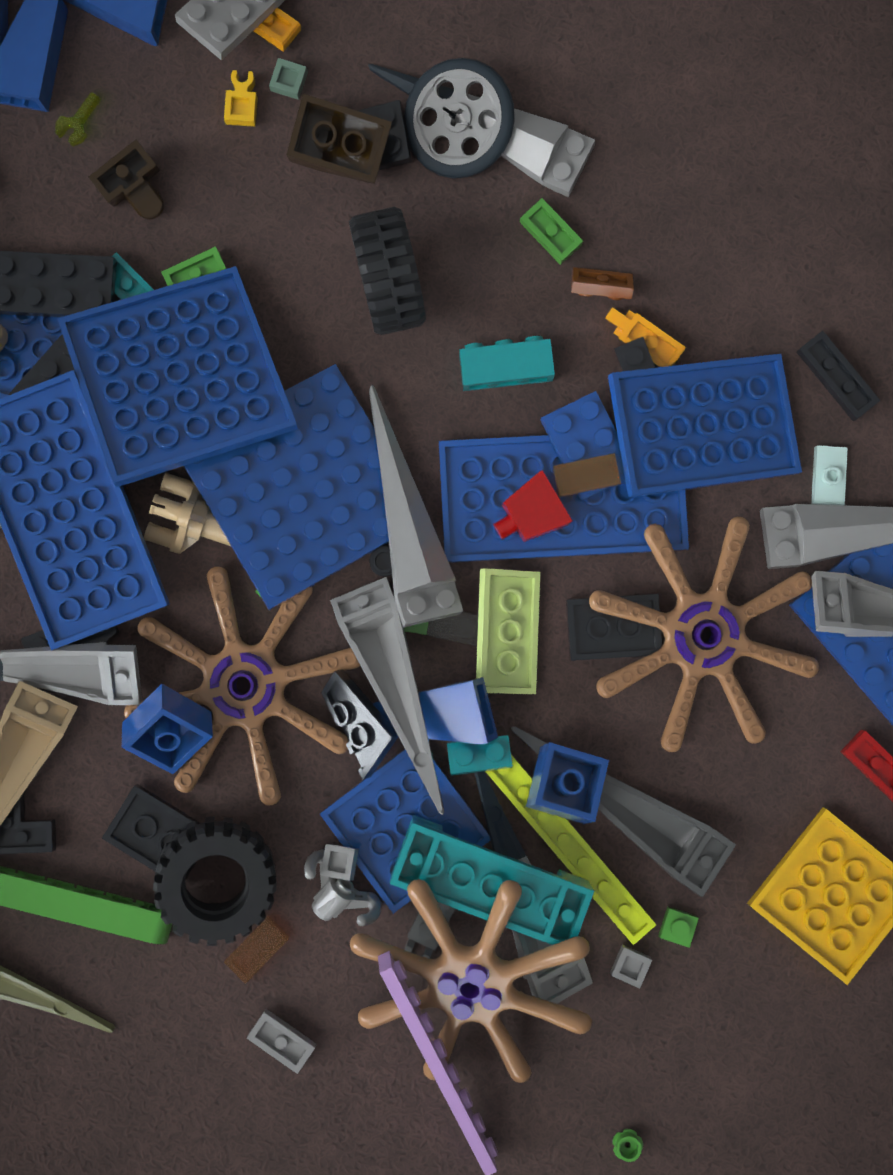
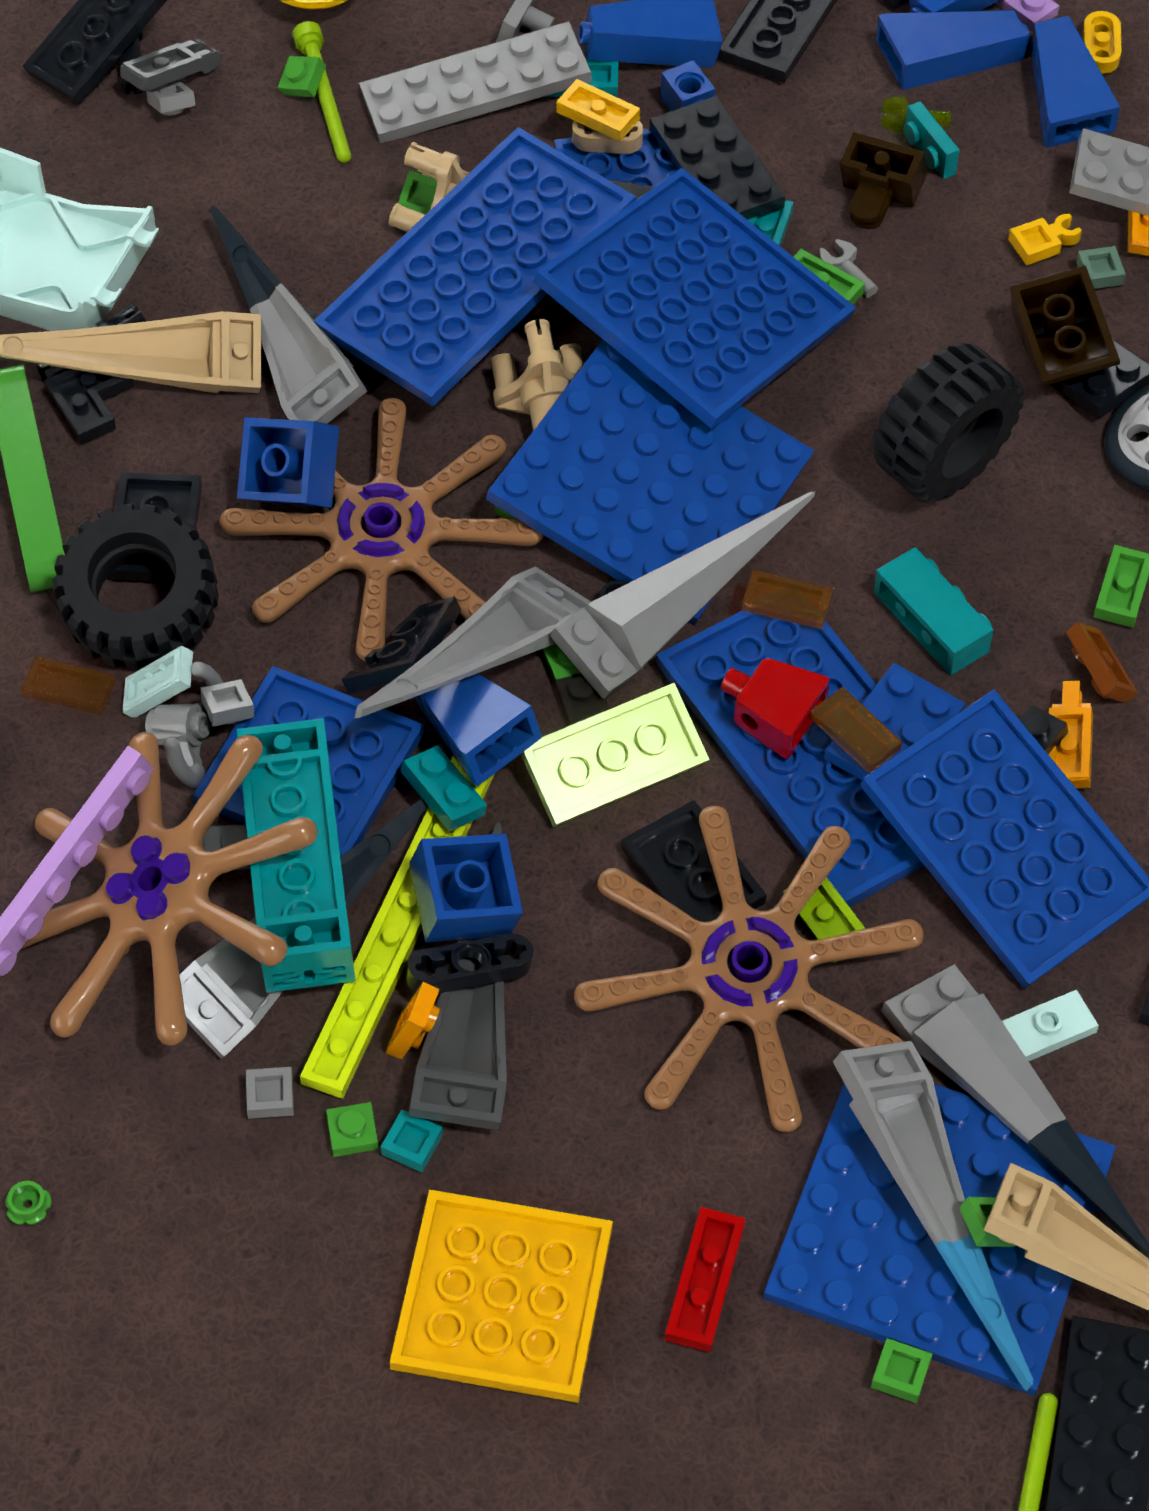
camera: 60 degrees right, 30 degrees down
none -> light aqua plate [123,646,193,717]
none -> teal plate [381,1110,443,1173]
none -> light orange plate [385,982,440,1059]
none -> black beam [406,933,534,994]
none -> clear orange tile [742,570,833,629]
none -> lime plate [783,877,865,963]
none -> light grey bar [819,239,878,298]
none -> teal plate [903,101,959,179]

